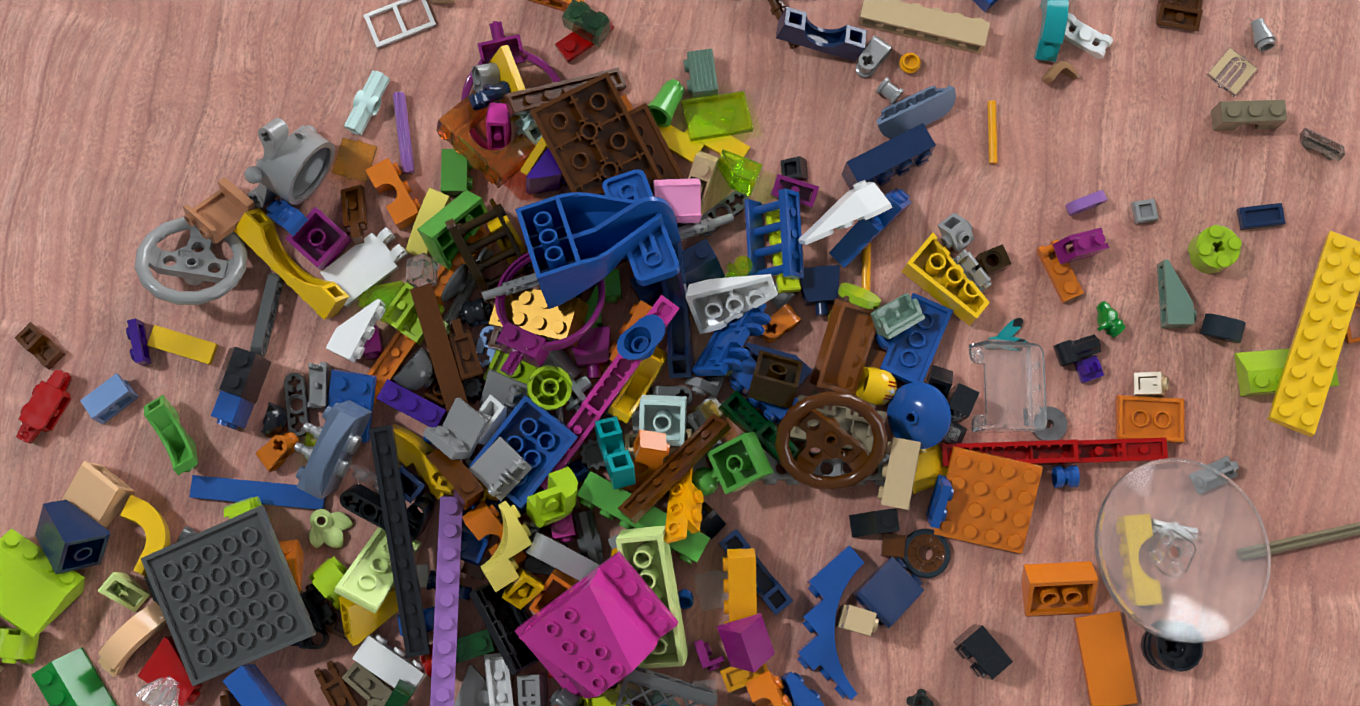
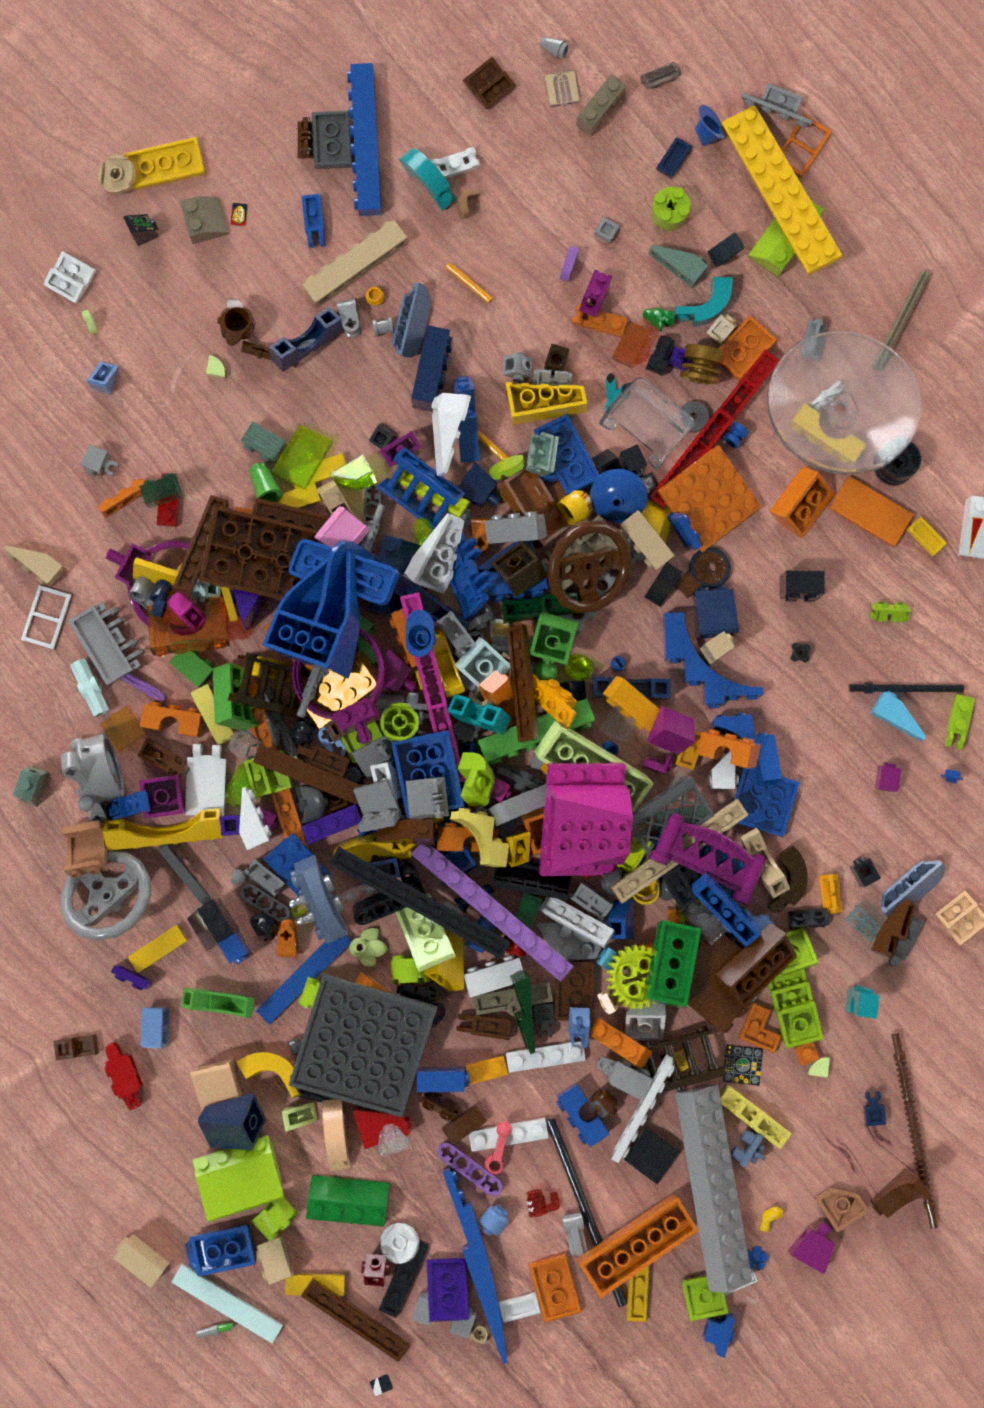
camera: 55 degrees left, 5 degrees up
none -> sand green torso [13,766,49,807]
none -> light grey hinge [68,602,144,686]
none -> dark purple brick [220,815,240,836]
none -> light grey hinge [231,868,246,884]
none -> light grey hinge [436,611,477,654]
none -> light grey brick [485,511,547,544]
none -> clear neon green hair [564,654,594,681]
none -> blue hinge [611,656,626,671]
none -> clear orange brick [612,321,651,369]
none -> teal arch [674,277,732,327]
none -> pearl gold wheel [680,344,726,385]
none -> blue piece [695,105,725,146]

